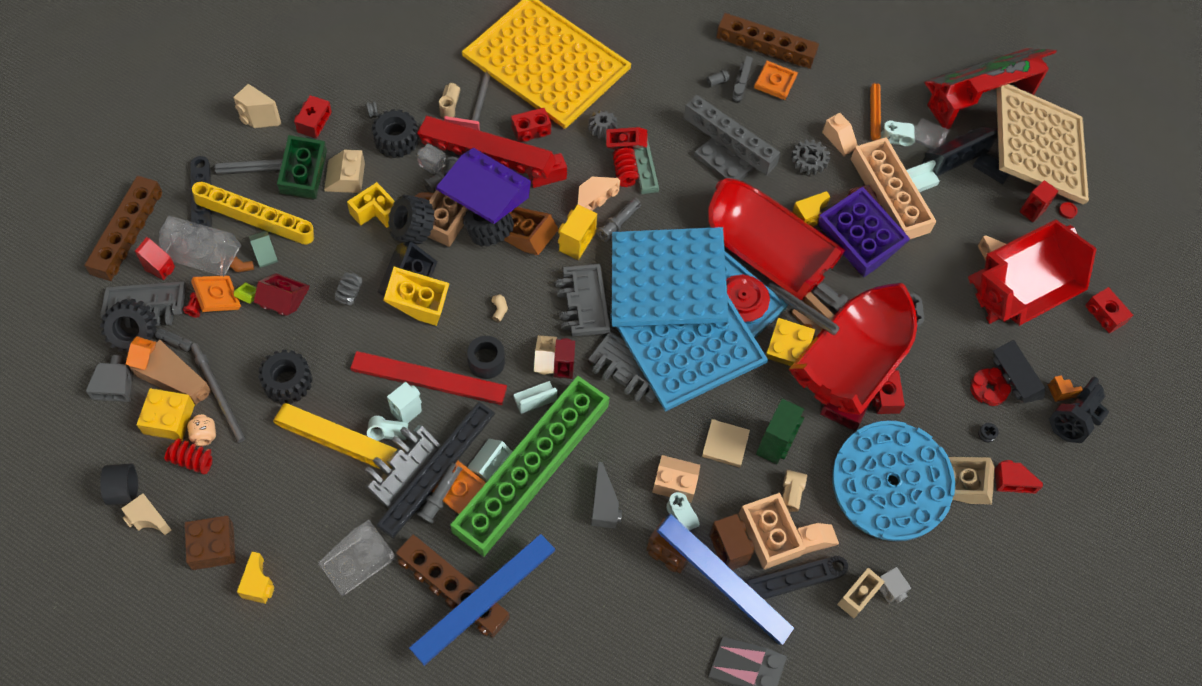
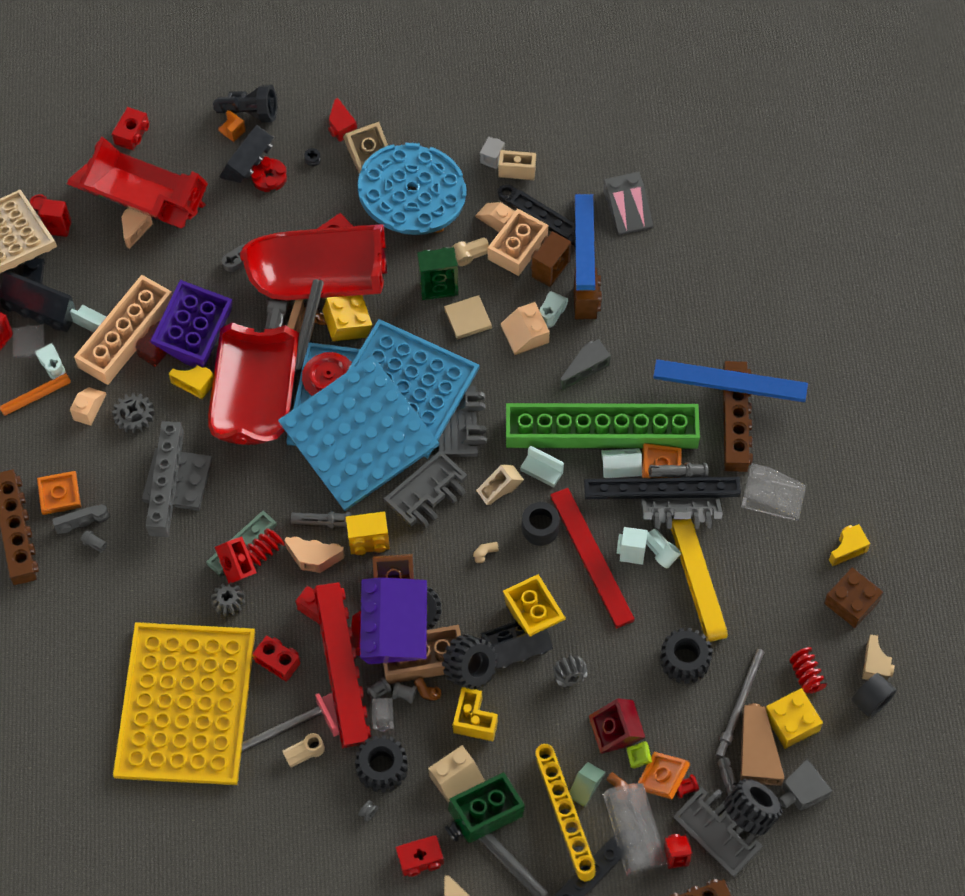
camera: 120 degrees left, 0 degrees up
orange panel [125,336,156,370] -> none
light nougat head [187,415,216,446] -> none
dark red brick [554,338,576,379] -> none

